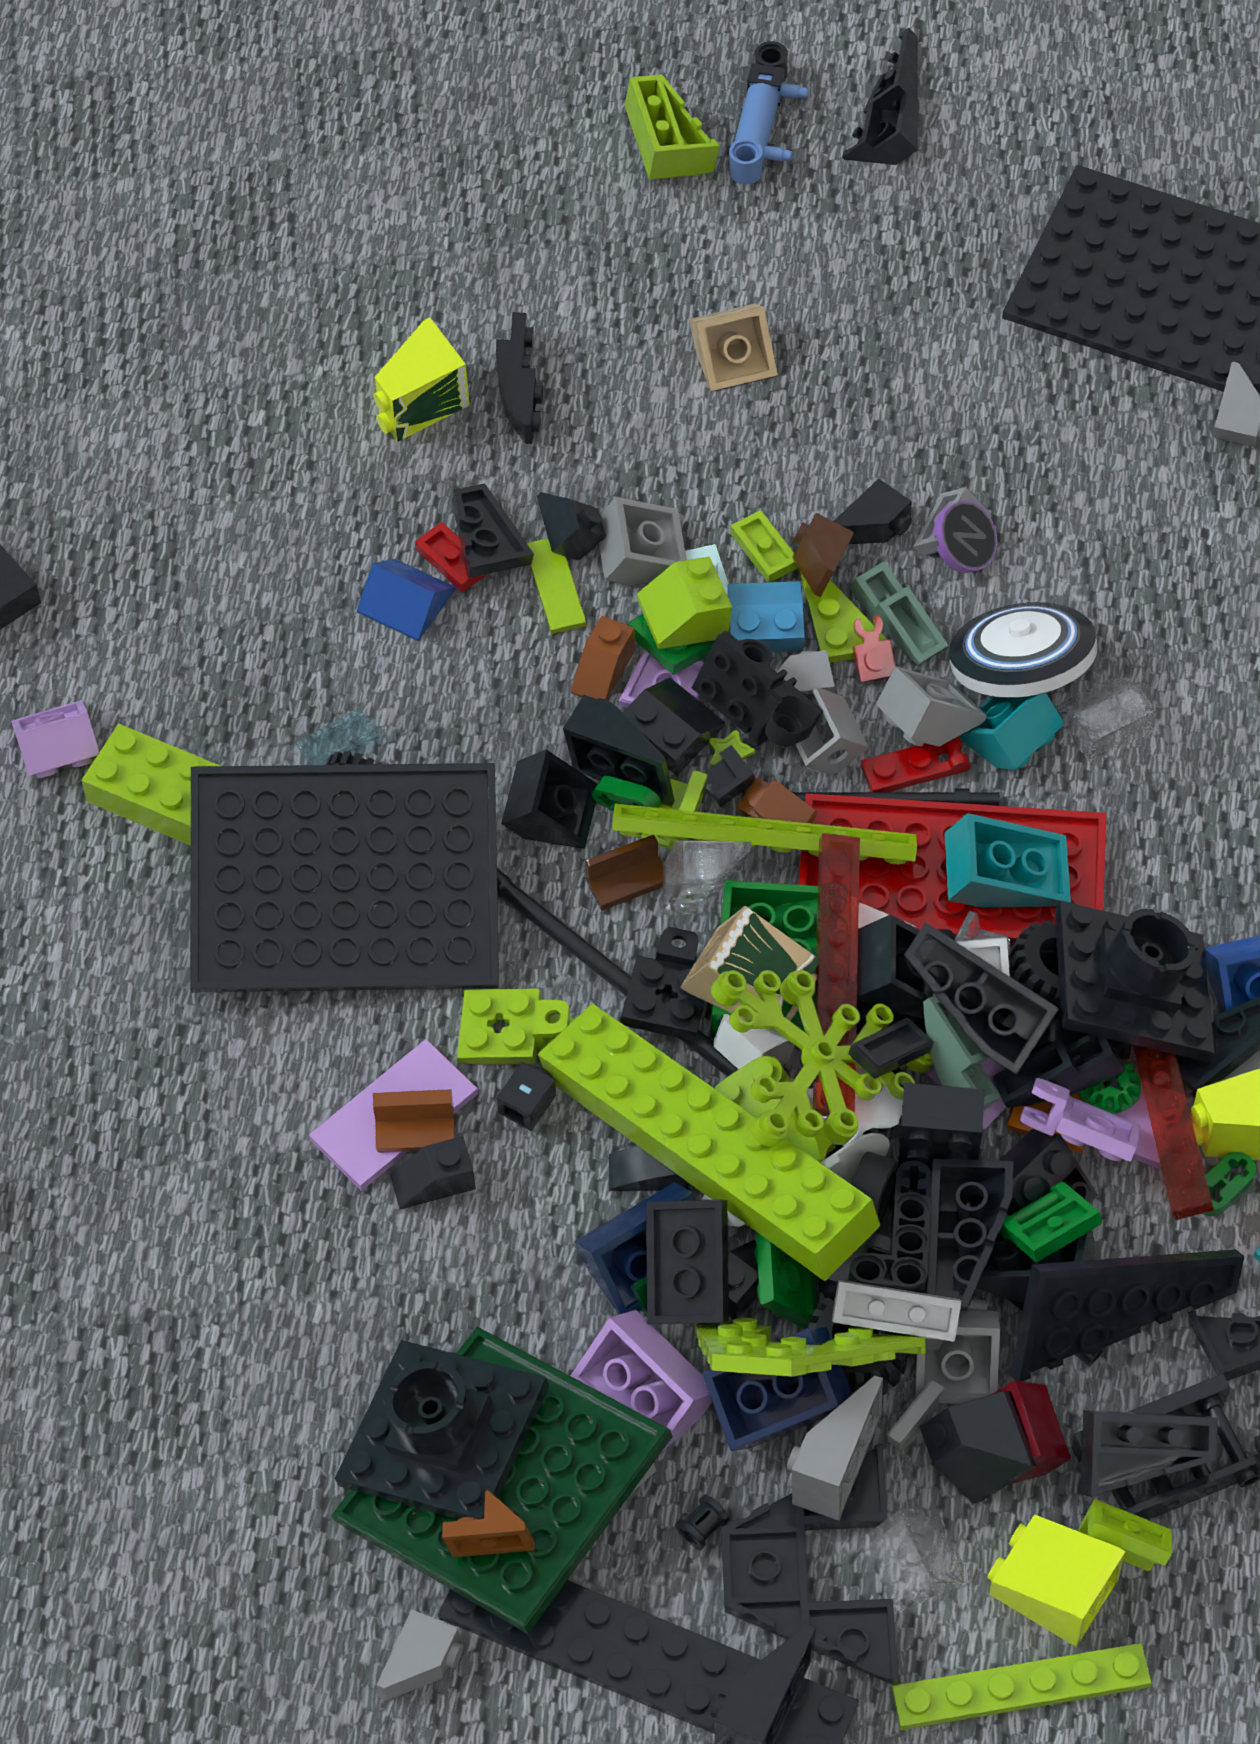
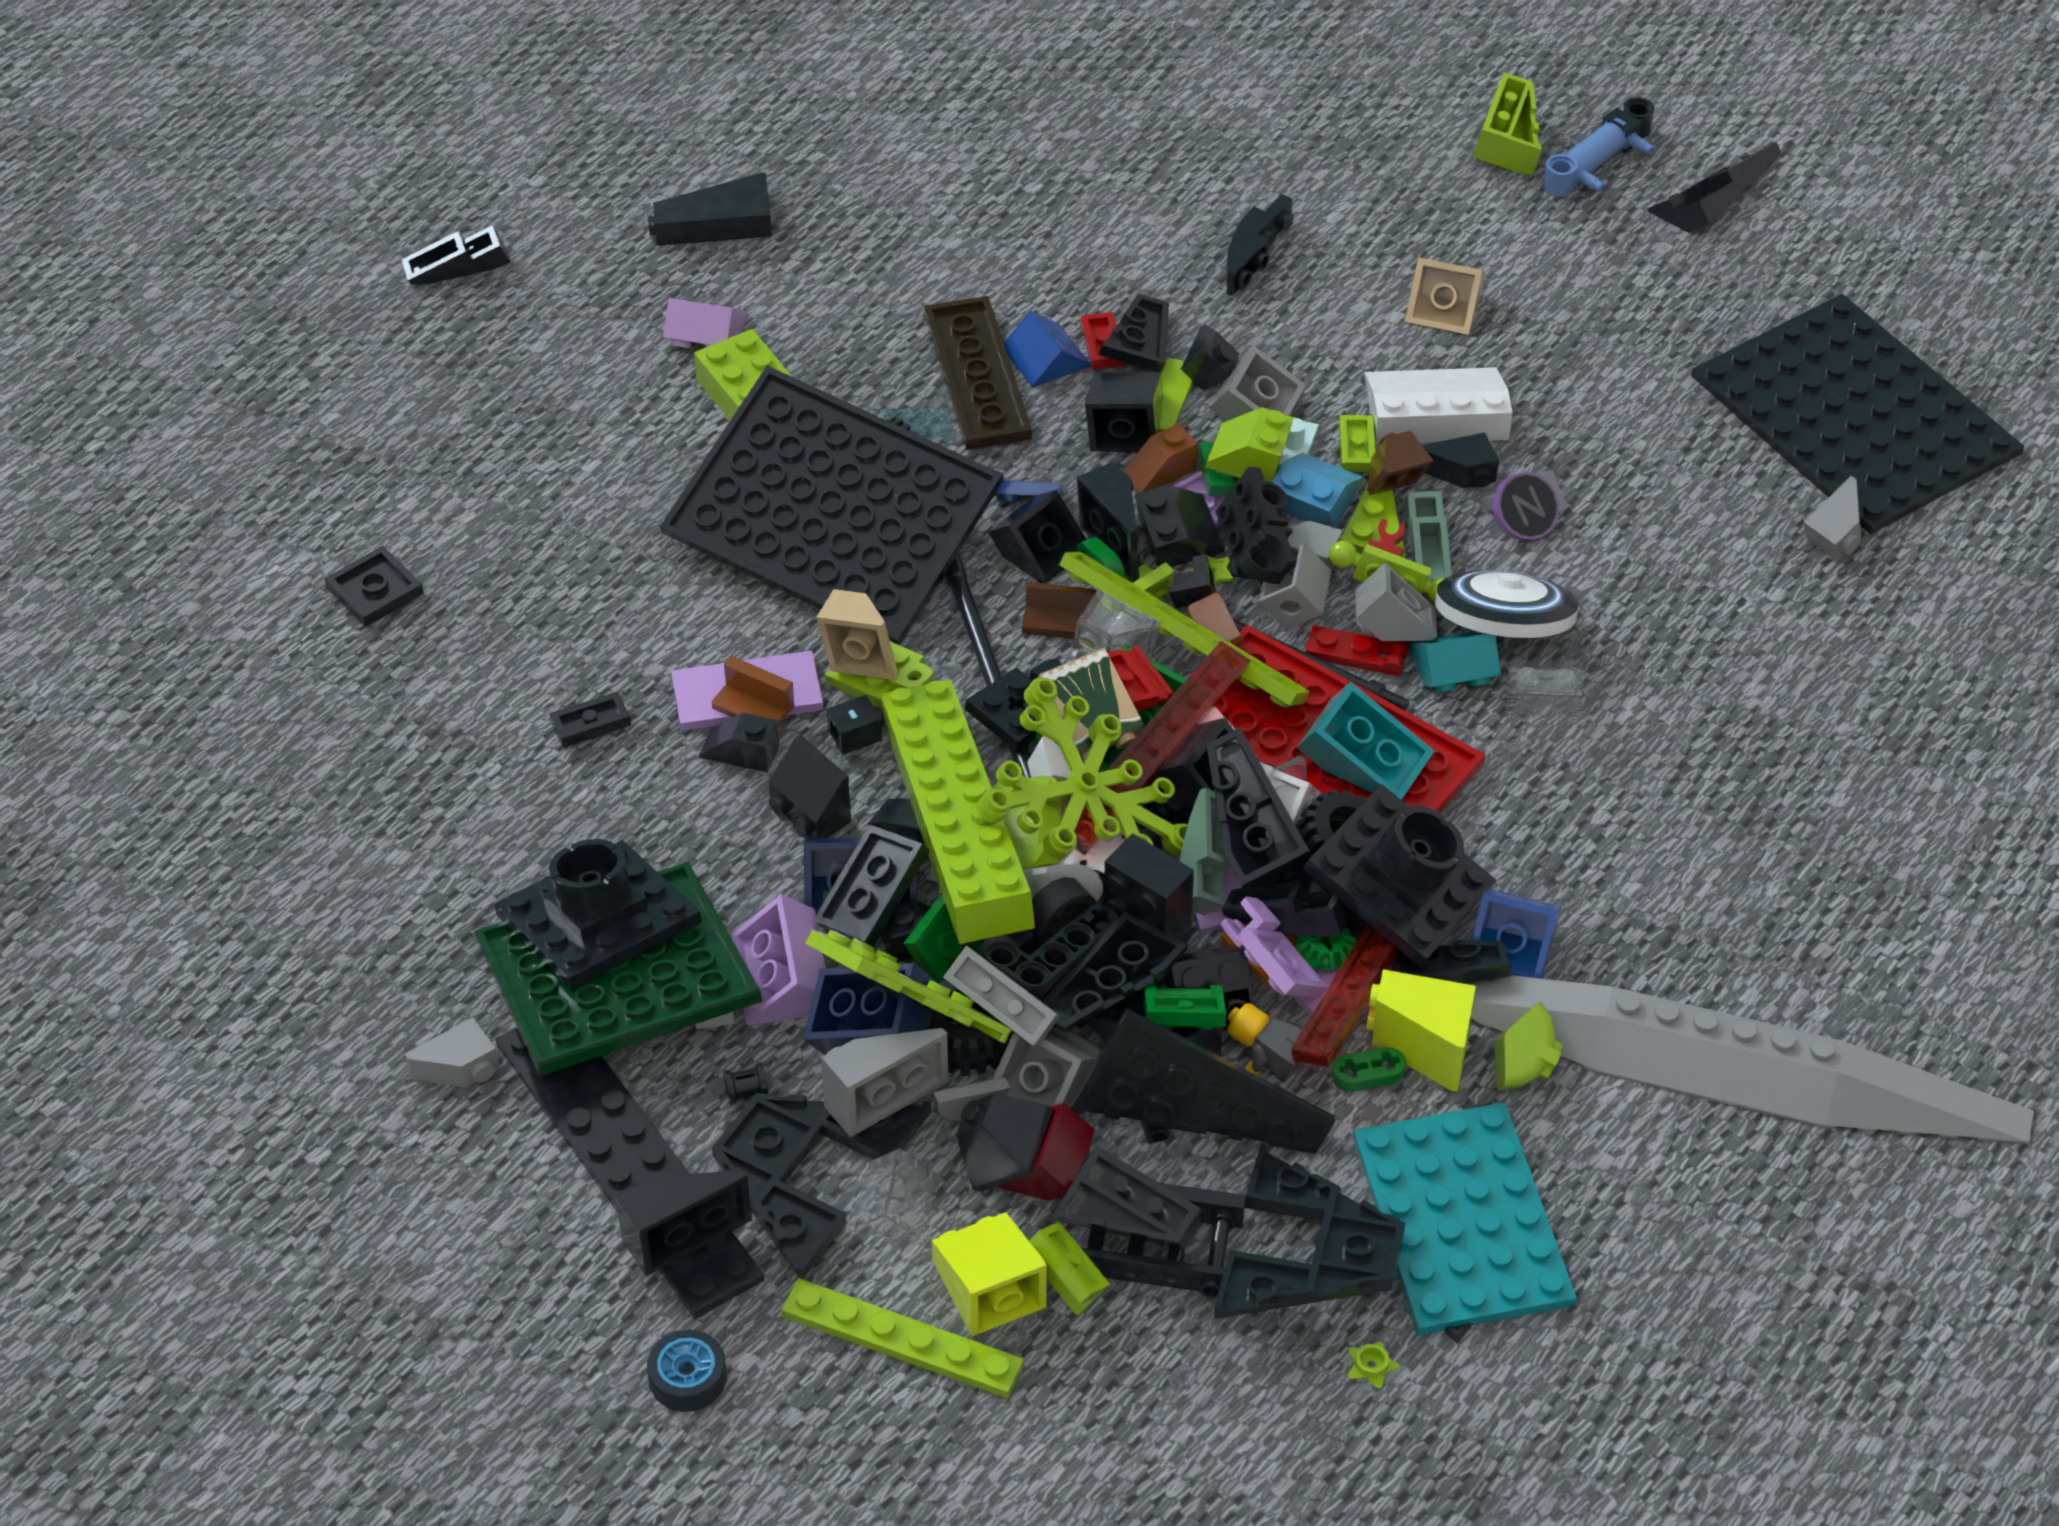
camera: 30 degrees right, 10 degrees down
neon yellow slope [373,317,470,442] -> none
dark orange slope [442,1490,535,1557] -> none
black tile [848,1017,934,1079] -> none
none -> black plate [550,692,631,748]
none -> black slope [769,735,851,838]
none -> tan slope [817,589,898,680]
none -> dark brown plate [924,296,1032,450]
none -> blue plate [996,480,1062,501]
none -> black slope [1085,372,1163,453]
none -> red plate [1107,645,1174,711]
none -> dark grey piece [1227,1003,1314,1083]
none -> lime plate [1329,541,1445,604]
none -> white slope [1364,367,1513,444]

